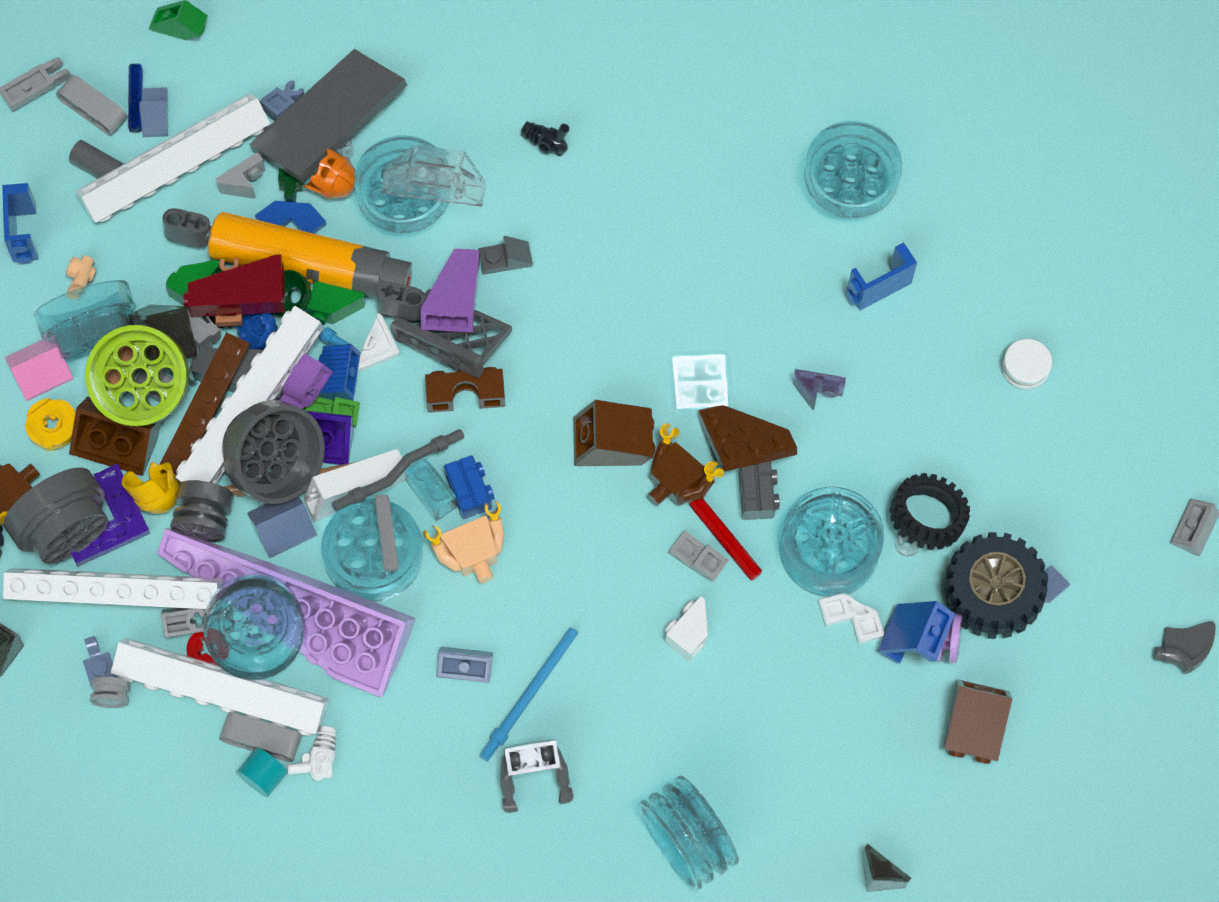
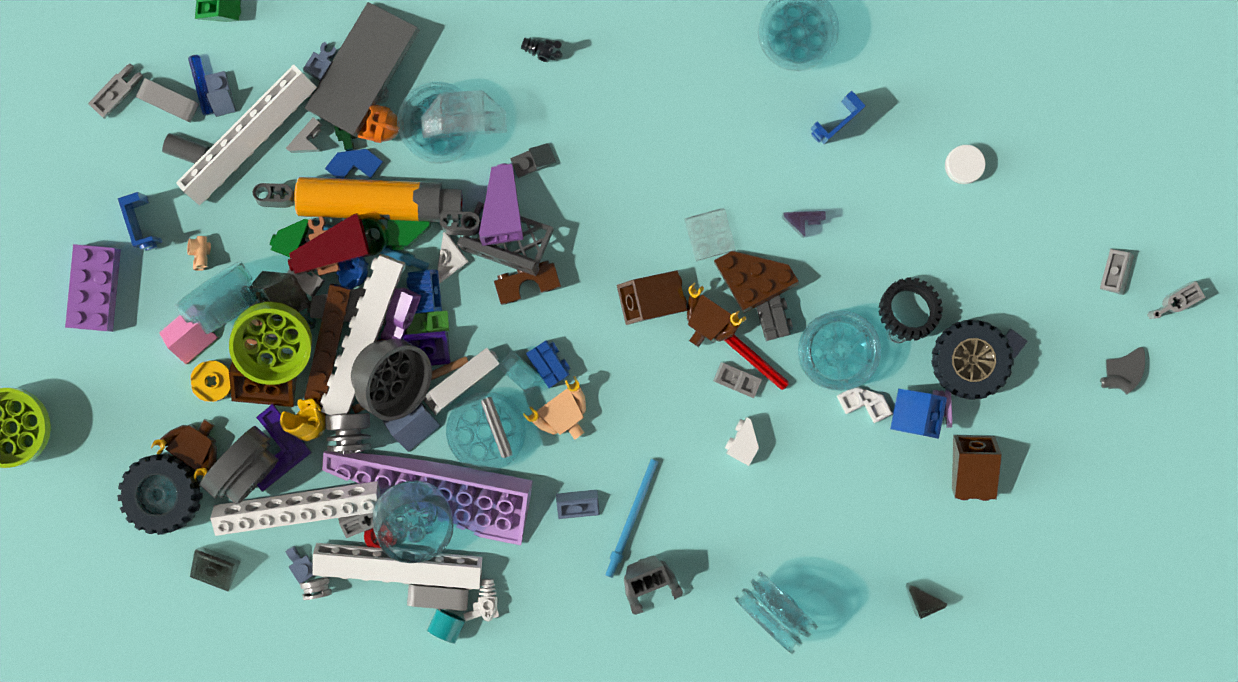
camera: 15 degrees left, 20 degrees up
dark grey bar [332,429,464,511] -> none

